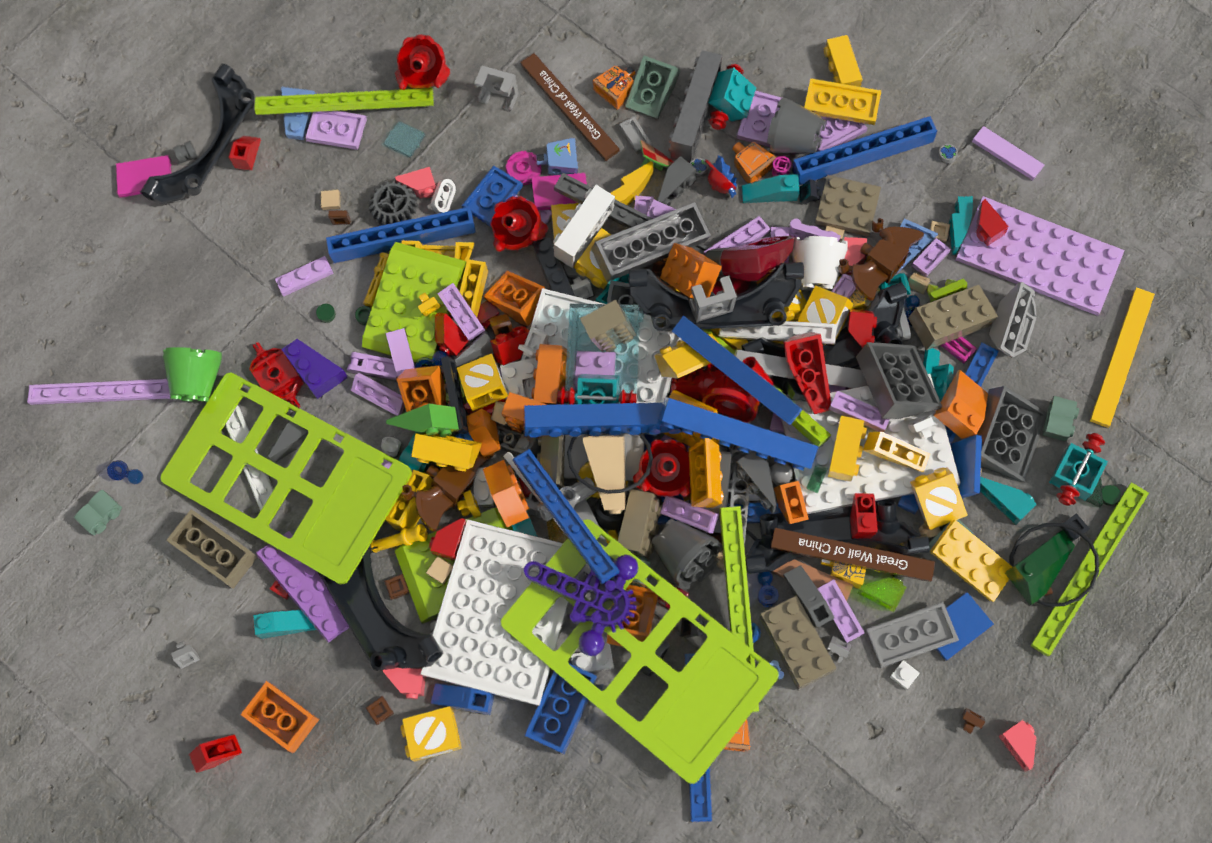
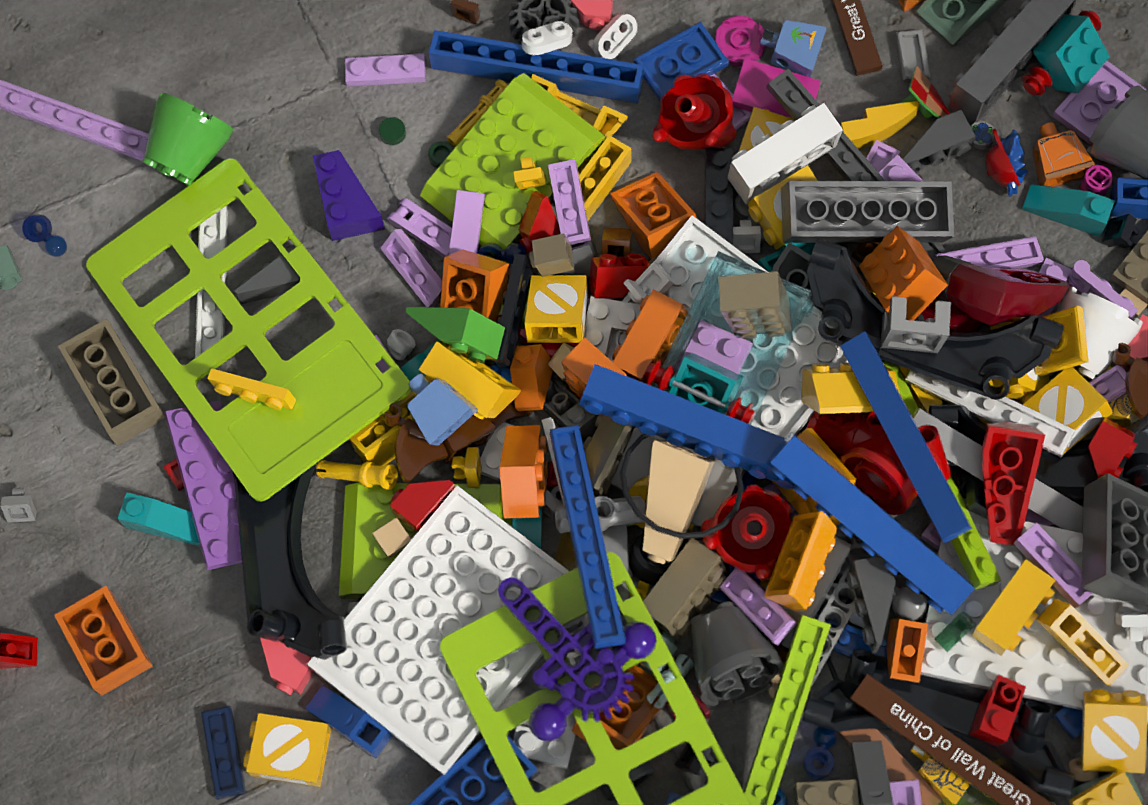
camera: 20 degrees right, 0 degrees up
red plate [249,342,304,408] -> none
reddish brown tile [366,696,394,725] -> none
reddish brown tile [384,574,410,600] -> none
dark red sticker [477,301,500,329] -> none
none -> dark blue tile [201,706,246,800]
none -> yellow plate [207,368,296,410]
none -> medium blue torso [408,374,478,446]
none -> white plate [522,21,572,55]
none -> dark tan brick [529,233,574,277]
none -> light aqua pin [647,654,694,708]
none -> yellow tile [1035,306,1089,376]

